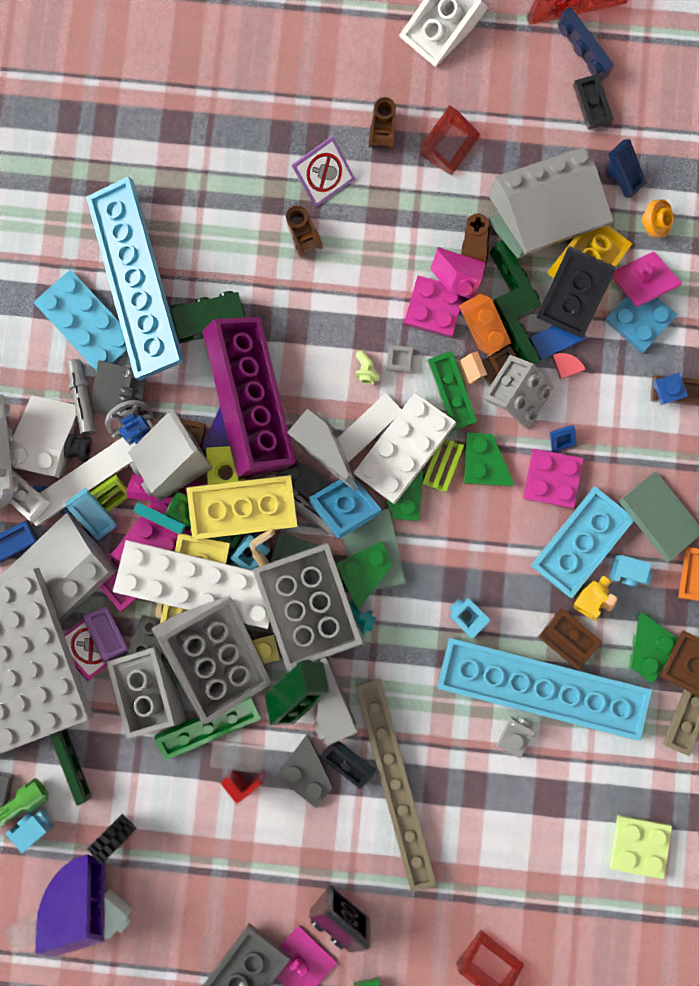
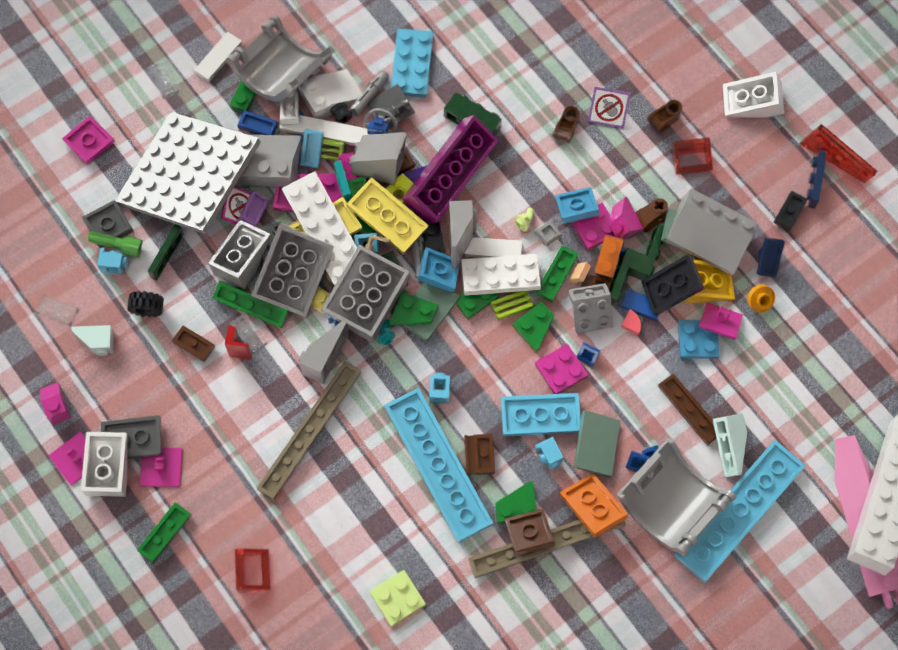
camera: 40 degrees right, 15 degrees down
dark purple brick [35,854,105,957] -> none
plate [86,177,184,381] -> none
dark green brick [265,659,330,725] -> none
dark grey wing [276,734,333,809] -> none
black slope [309,885,371,953] -> none
black plate [319,741,376,789] -> none
light grey bracket [496,717,537,759] -> none
yellow piece [573,576,618,622] -> none
blue plate [653,372,688,406] -> none
none -> reddish brown plate [172,326,215,362]
none -> dark azure plate [555,187,600,224]

